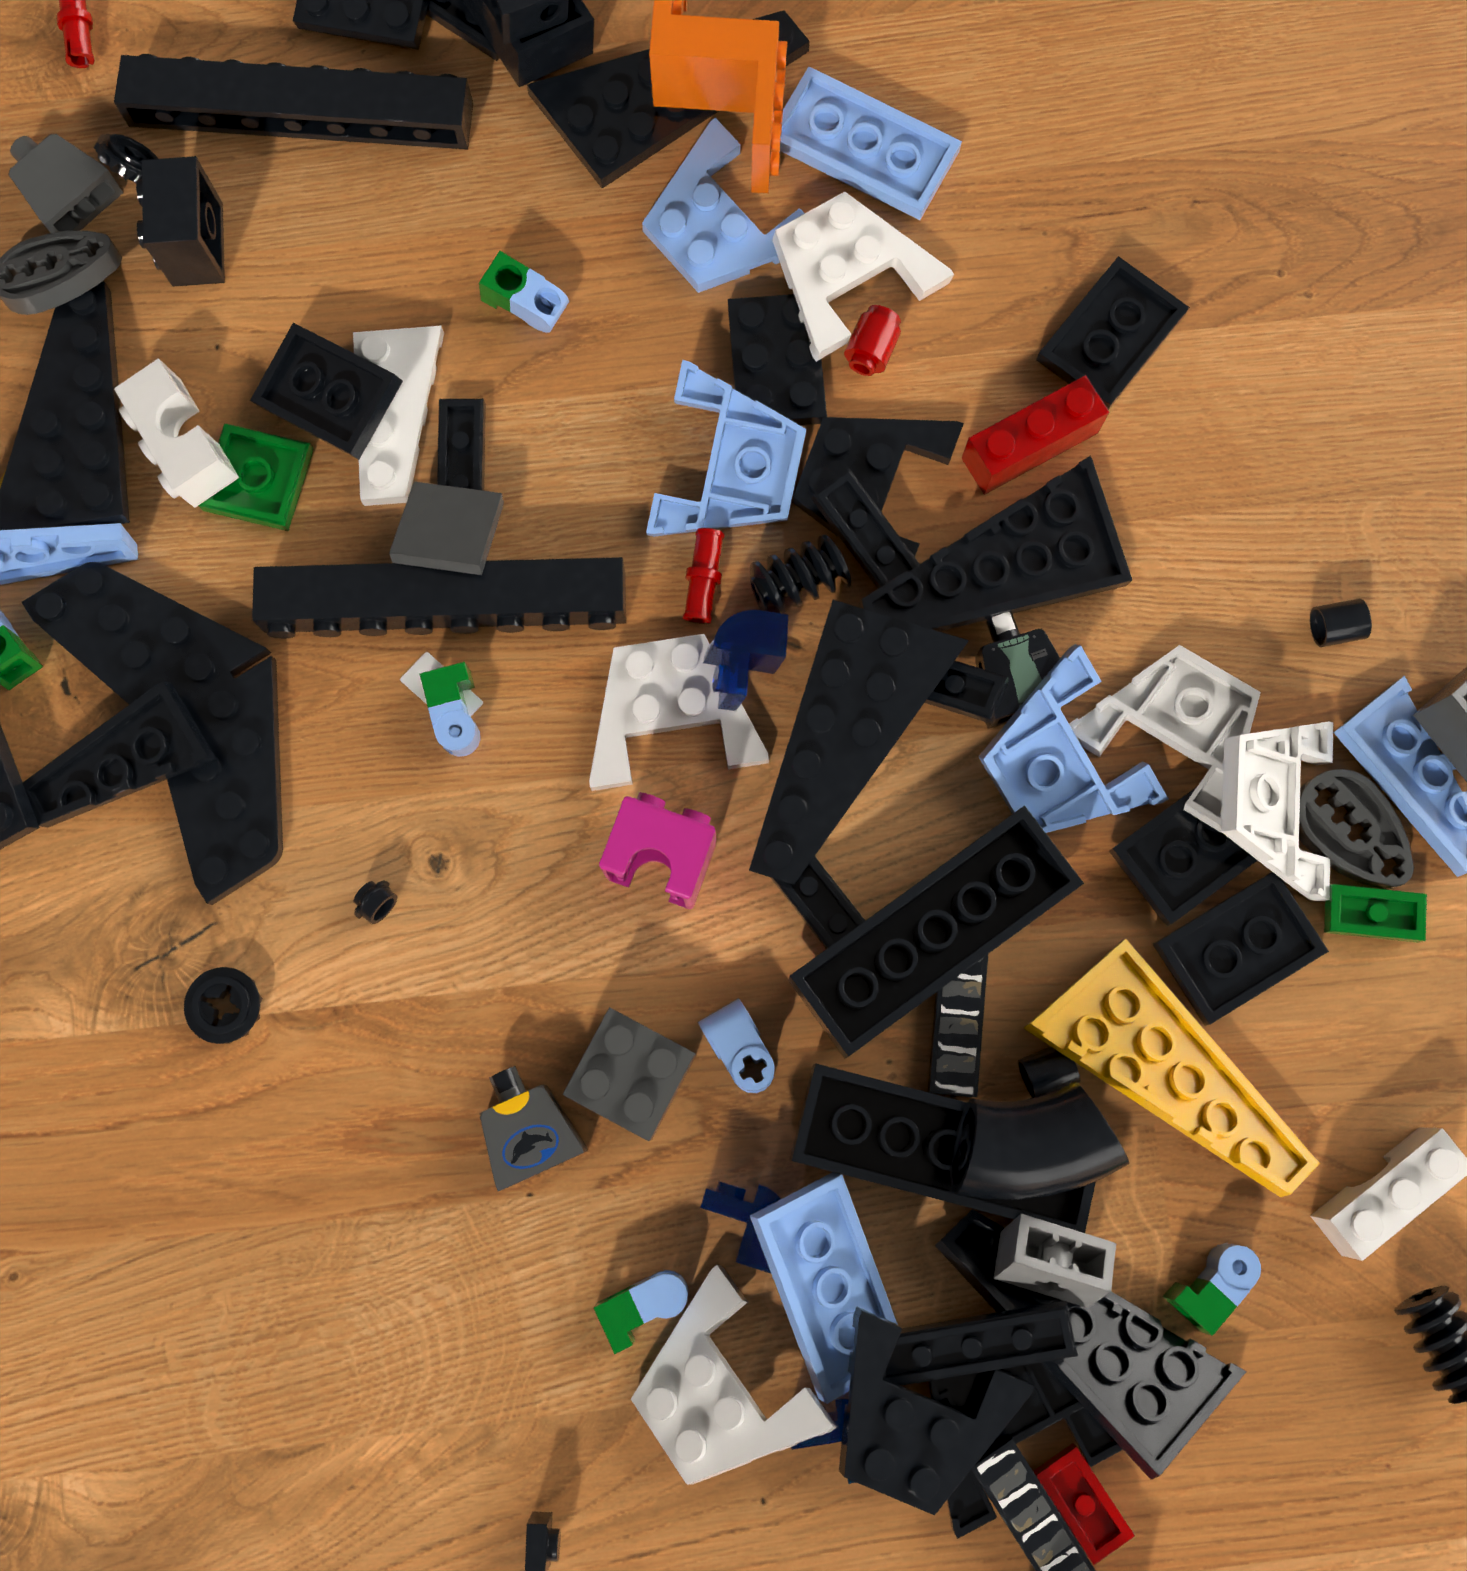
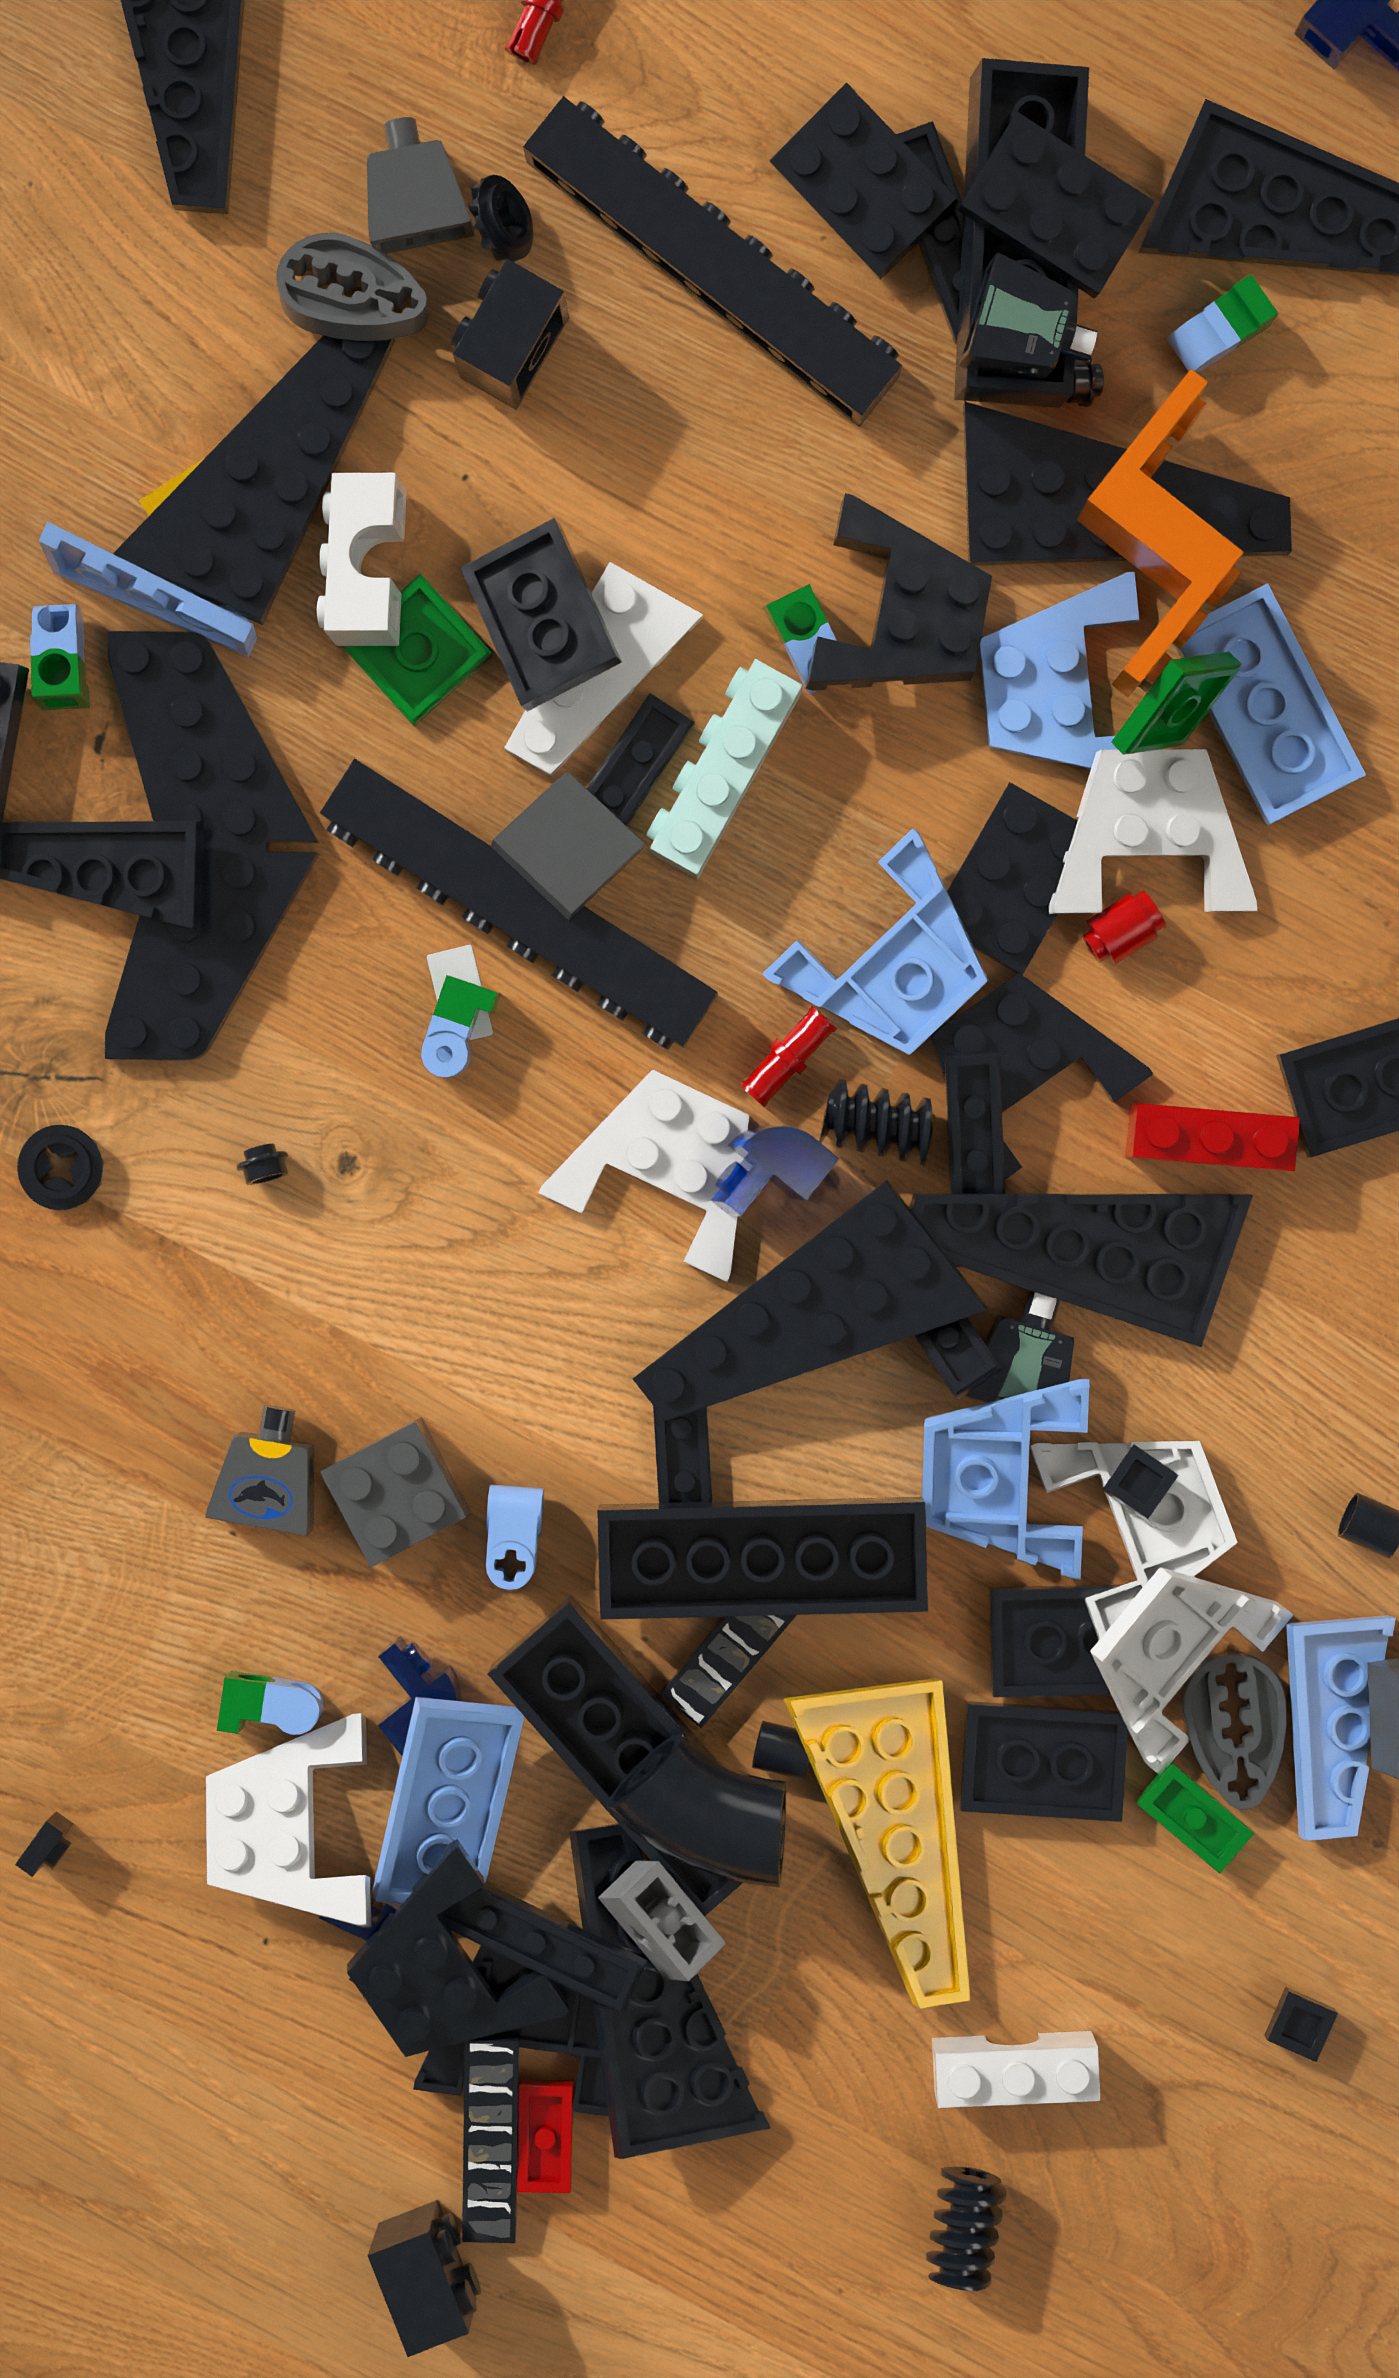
camera: 30 degrees right, 10 degrees up
dark pink piece [599,792,716,909] -> none
leg [1163,1243,1261,1336] -> none
none -> light aqua brick [646,659,803,880]
none -> black wing [805,493,992,691]
none -> black plate [1066,356,1104,407]
none -> black plate [1102,1444,1179,1521]
none -> green tile [1111,651,1241,755]

